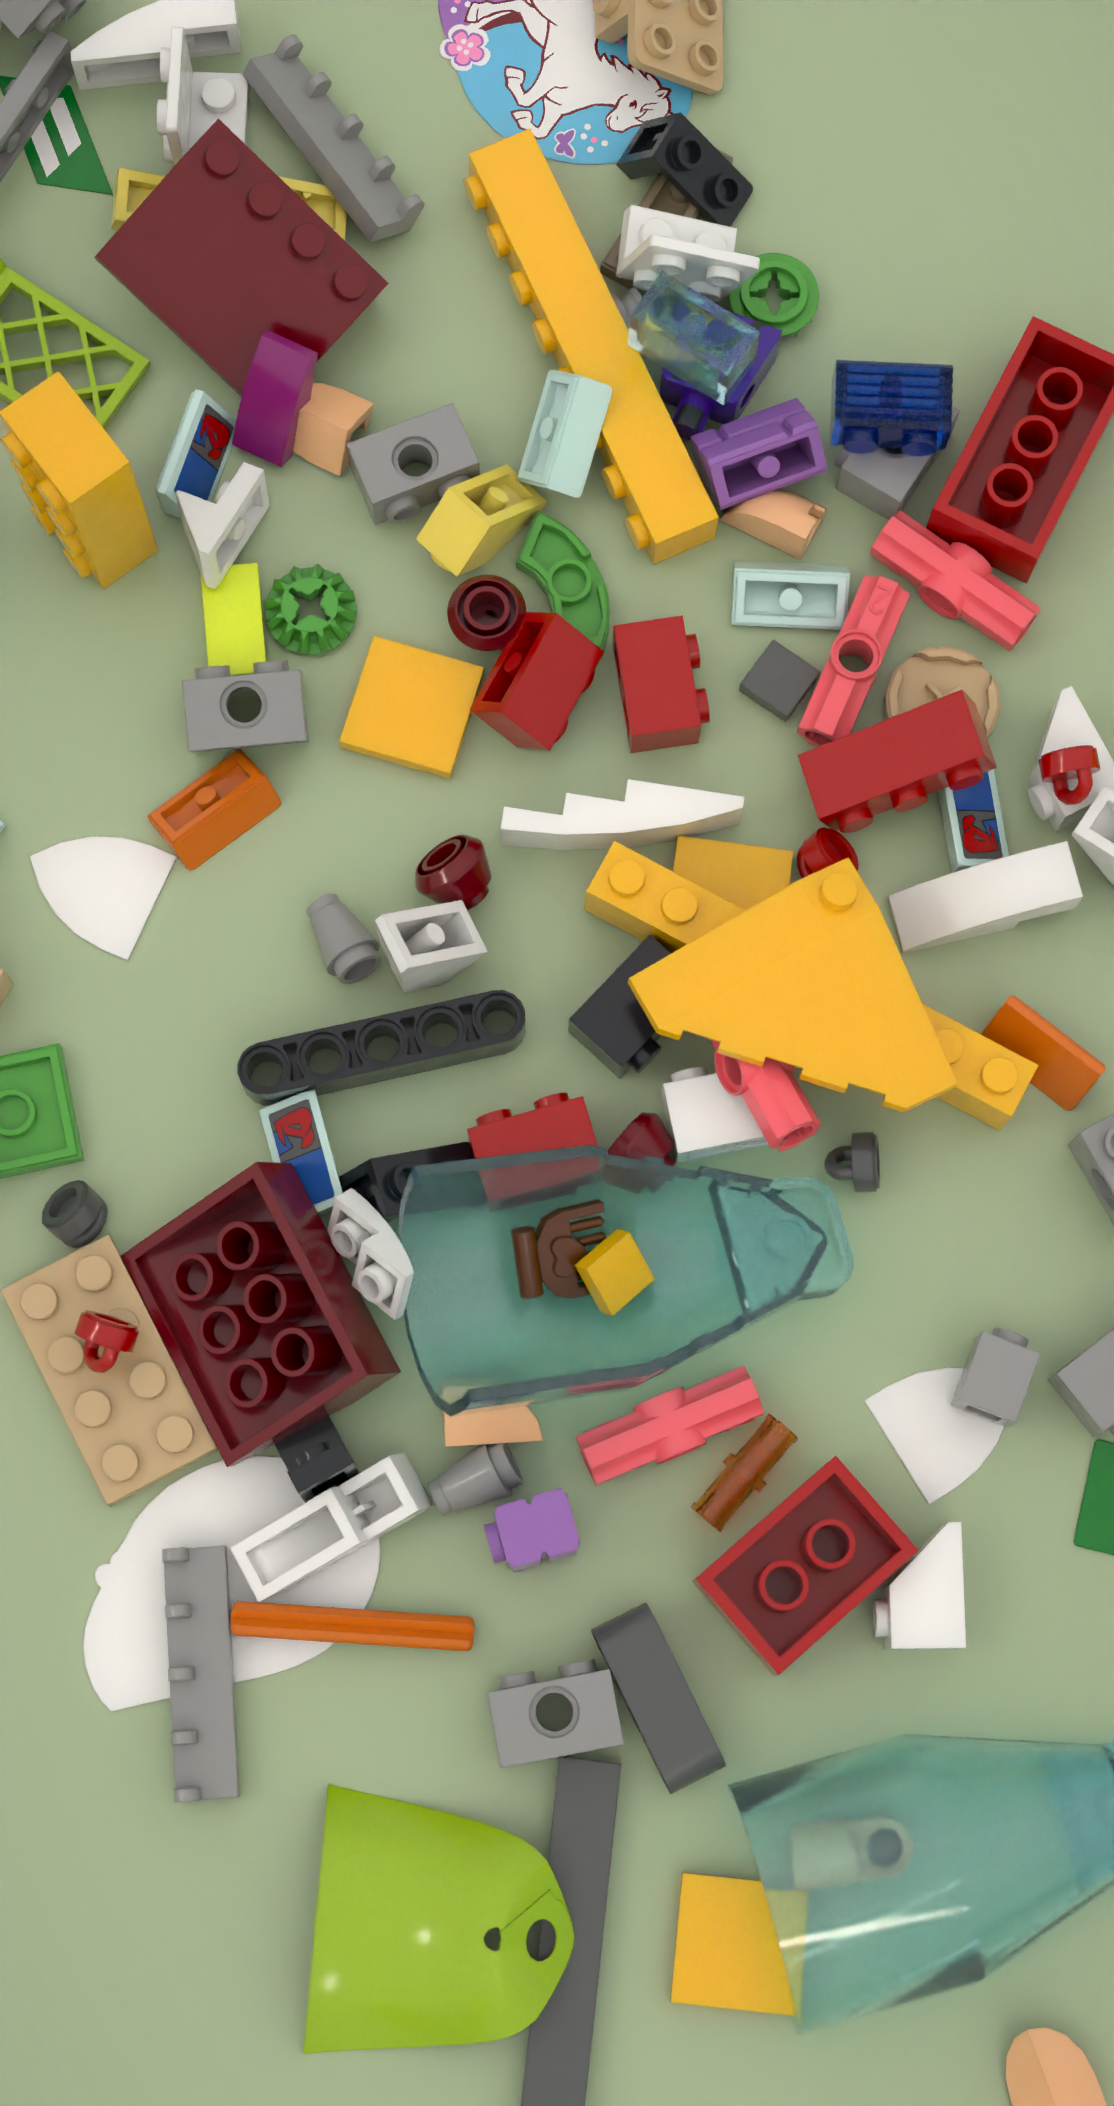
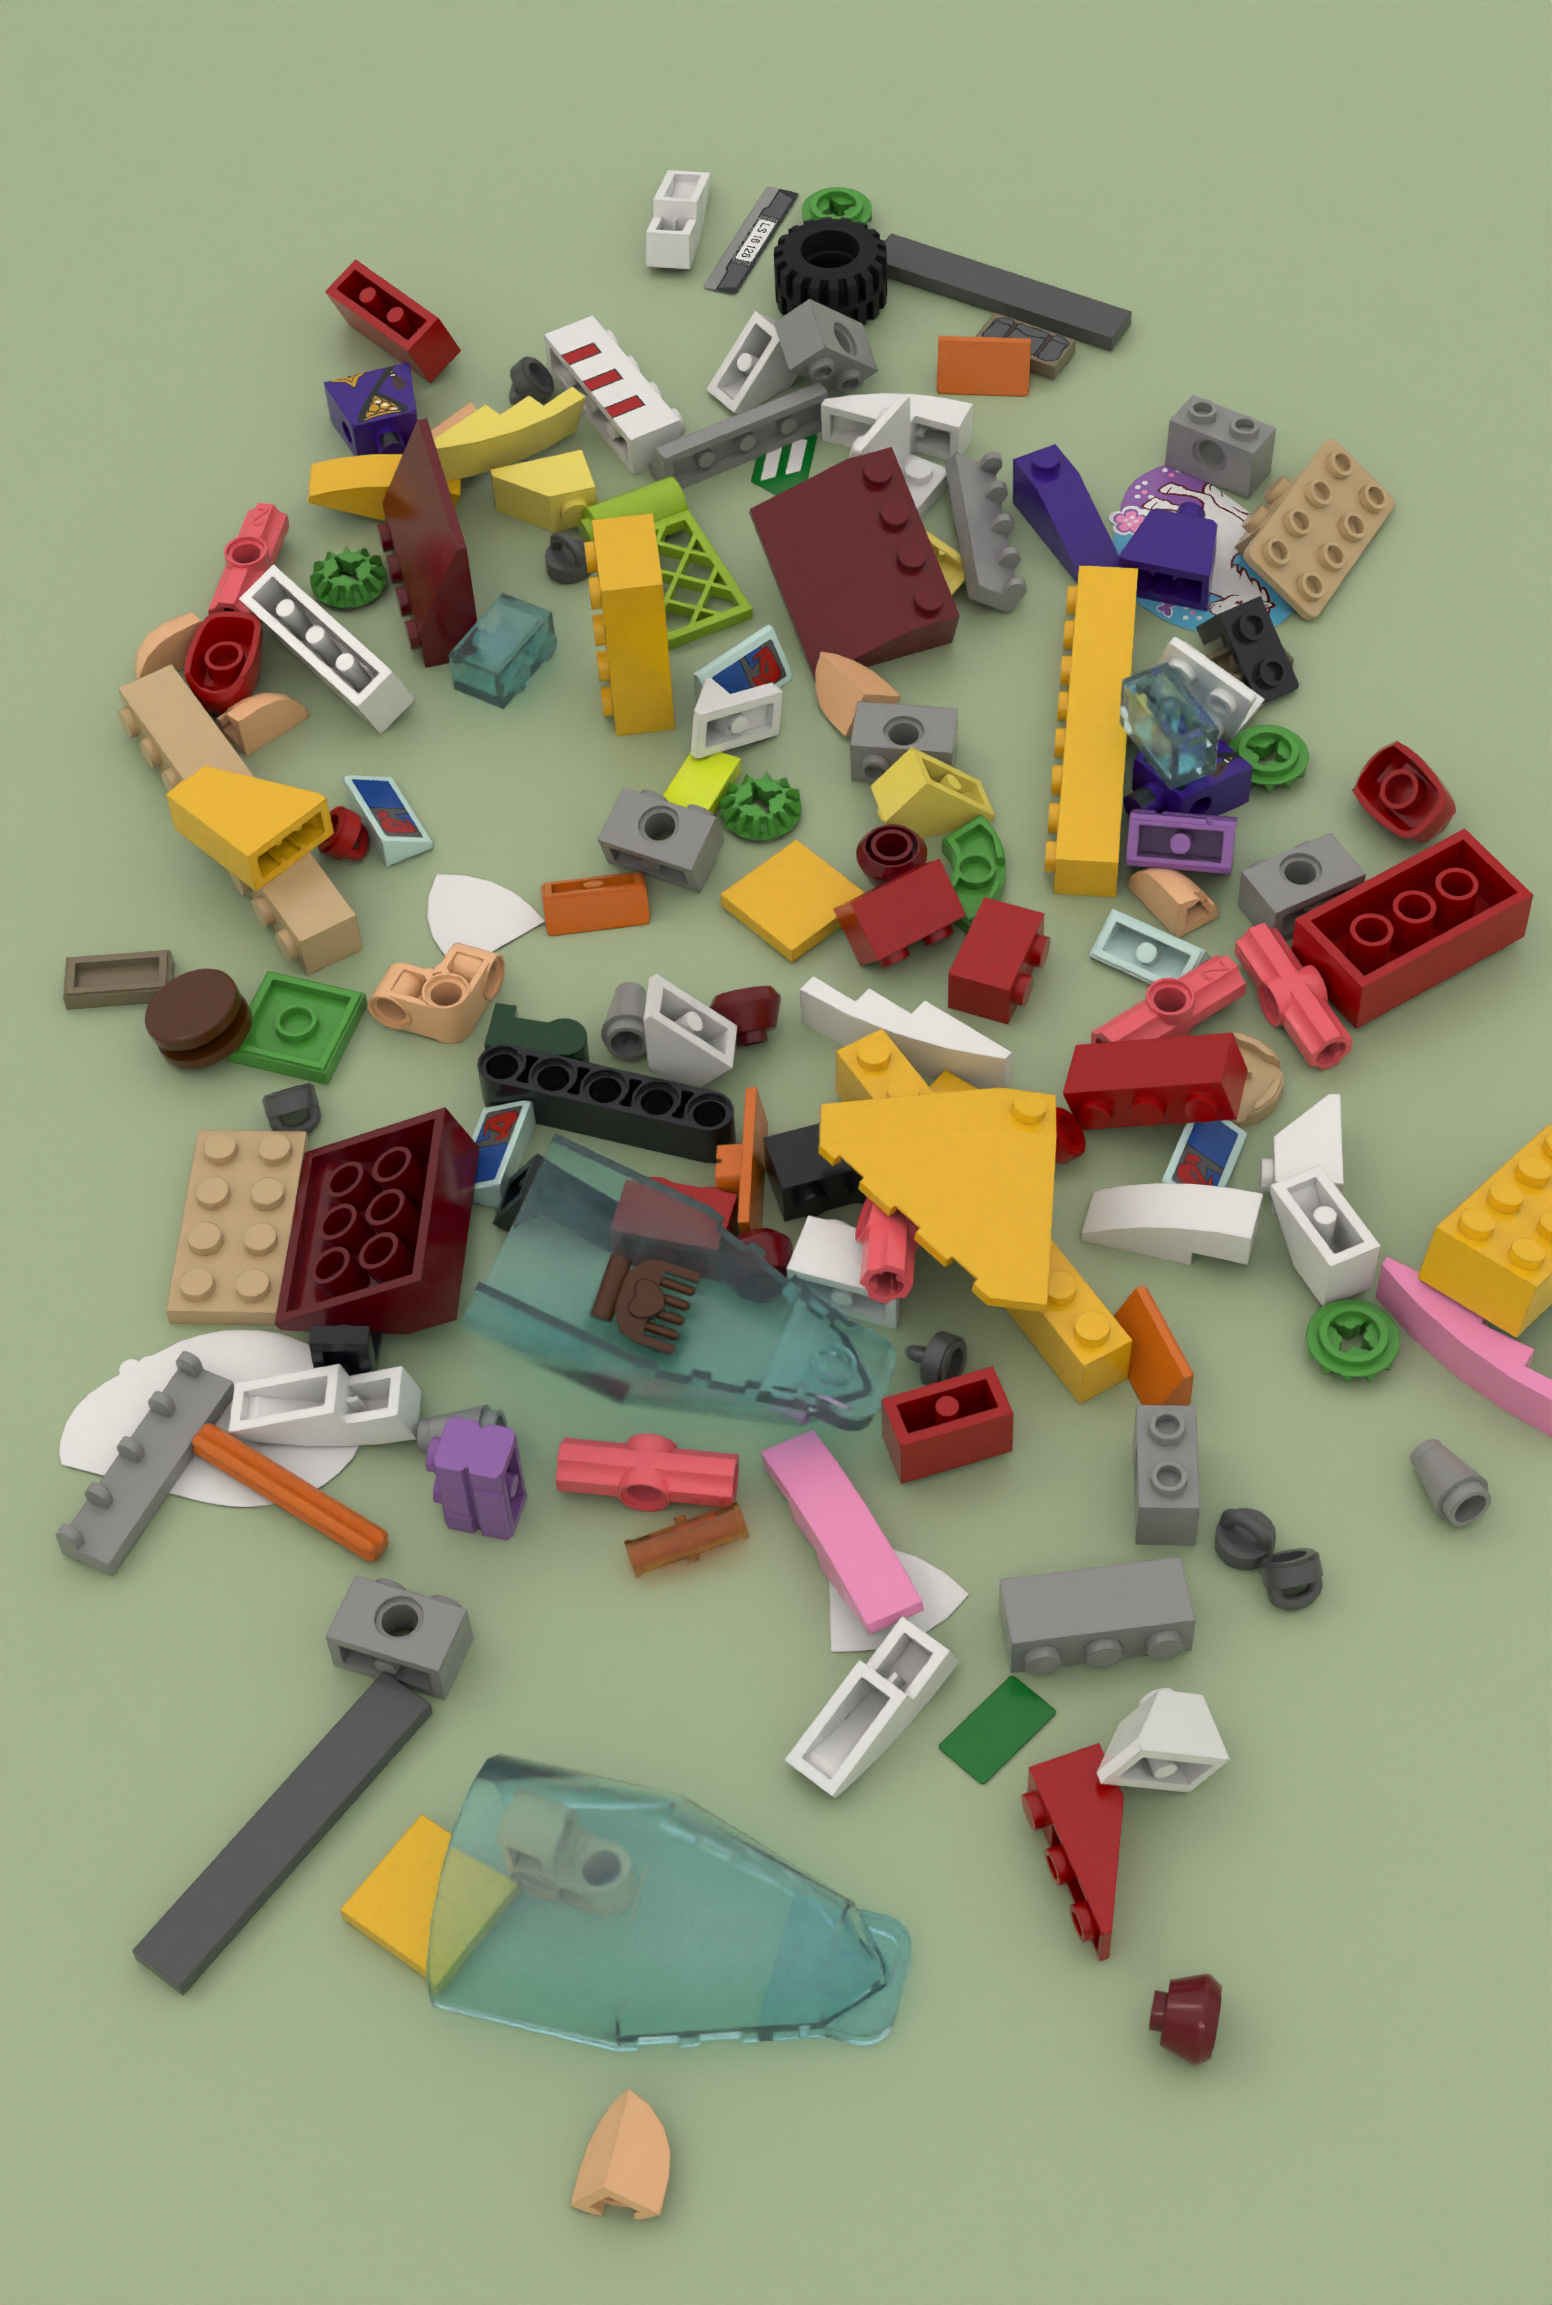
camera: 35 degrees right, 25 degrees down
red tile [74,1310,140,1373] -> none
magenta slope [232,330,318,468] -> none
lime piece [303,1784,575,2054] -> none
white slope [328,1188,414,1320] -> none
light nougat brick [441,1384,543,1447] -> none
light aqua slope [517,369,612,498] -> none
yellow tile [575,1228,655,1316] -> none
dark grey beam [591,1602,726,1794] -> none
red brick [692,1455,919,1676] -> none
dark grey tile [739,640,820,722] -> none
clear blue brick [830,360,953,456] -> none
white slope [873,1522,966,1650] -> none
light grey brick [951,1327,1040,1427] -> none
red tile [1038,745,1100,805] -> none
none -> light nougat piece [367,942,505,1044]
none -> dark green leg [484,1003,589,1062]
none -> orange piece [715,1087,768,1234]
none -> bright pink slope [760,1429,924,1635]
none -> white slope [785,1616,959,1799]
none -> red brick [881,1366,1014,1484]
none -> dark purple slope [1013,444,1119,584]
none -> dark purple torso [1119,502,1218,611]
none -> red piece [1352,741,1456,844]

